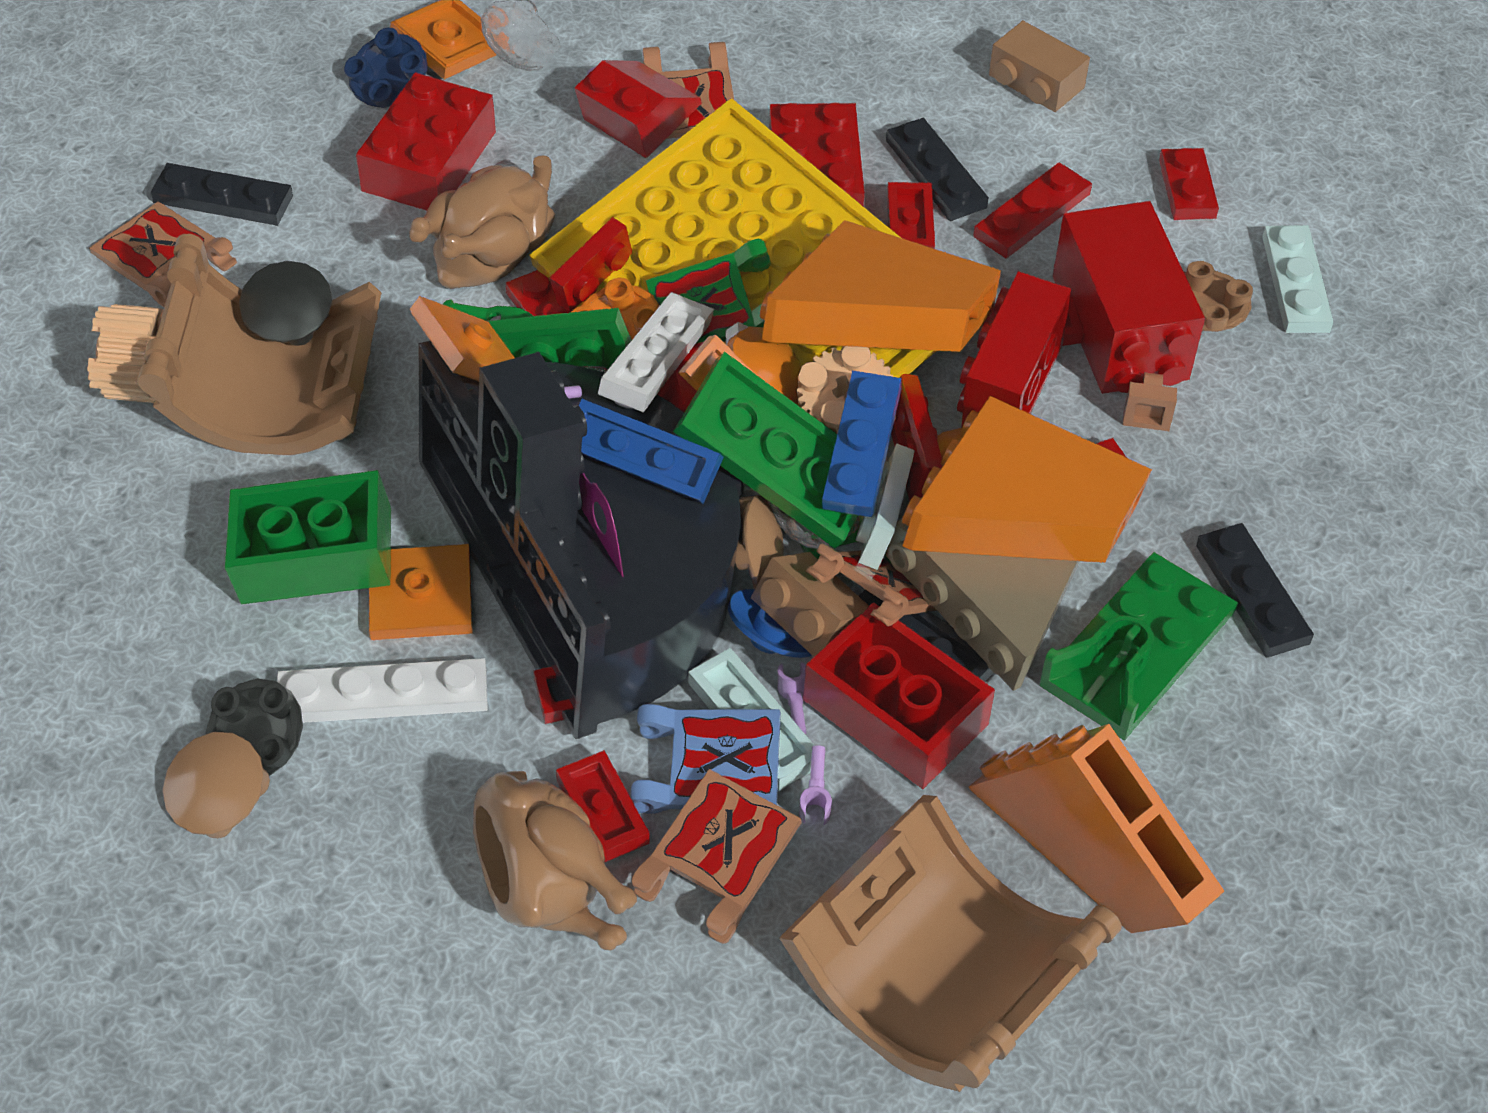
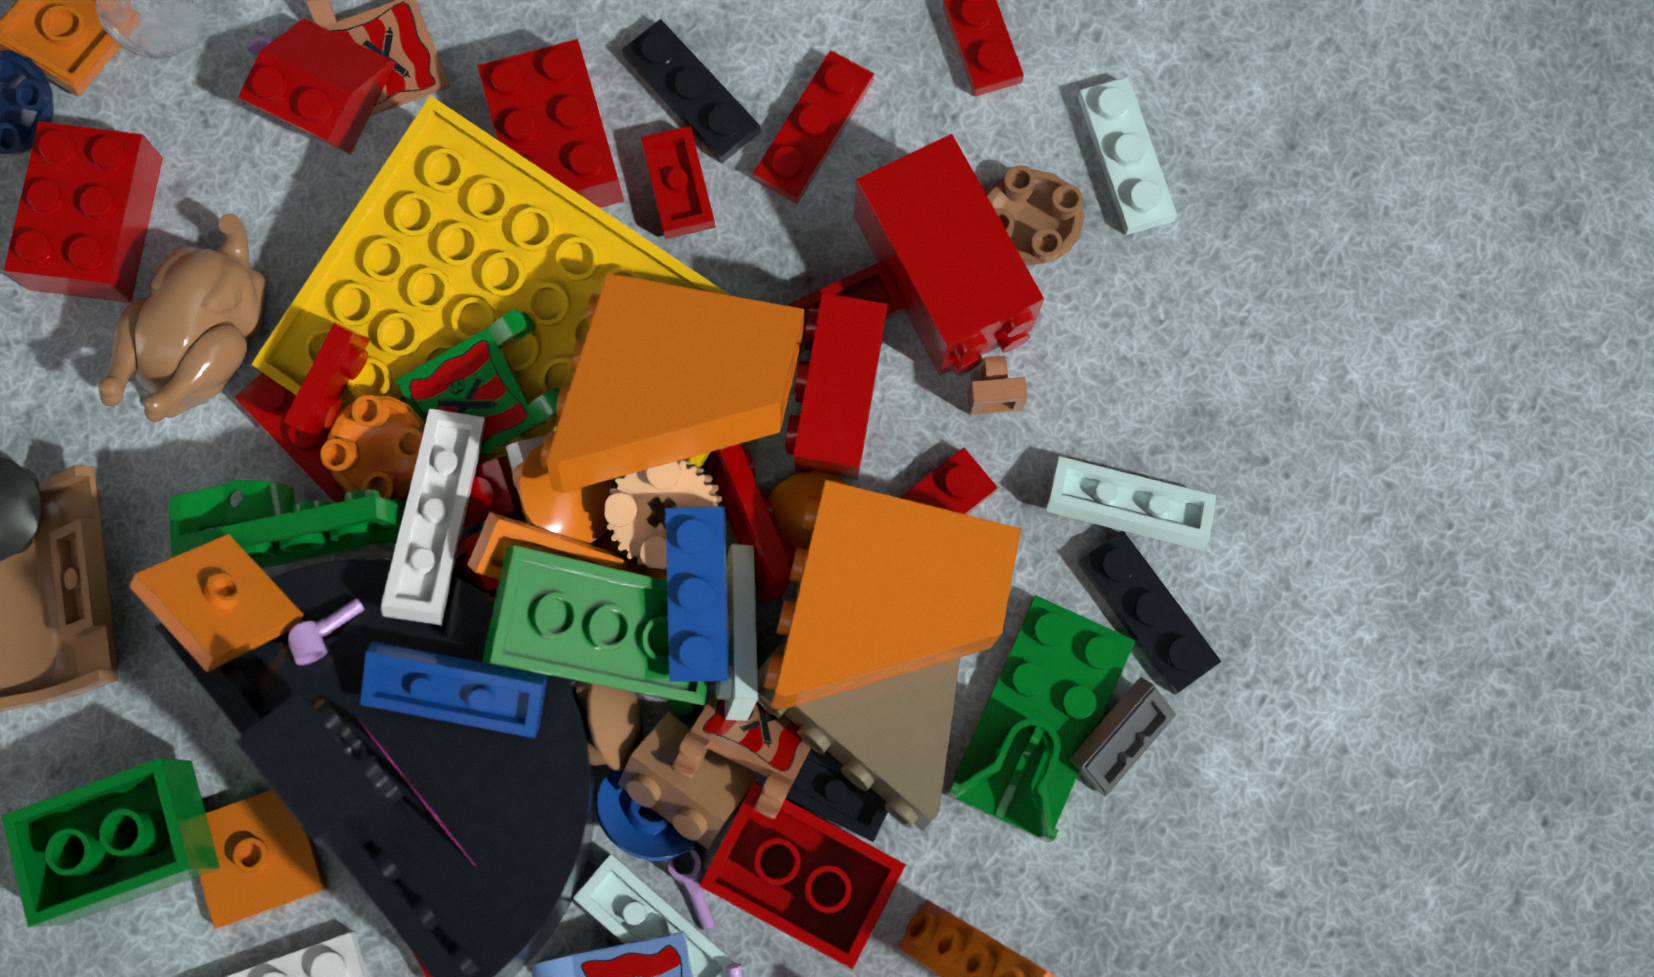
camera: 15 degrees left, 25 degrees up
none -> light aqua plate [1046,456,1216,551]
none -> dark grey plate [1069,677,1176,797]

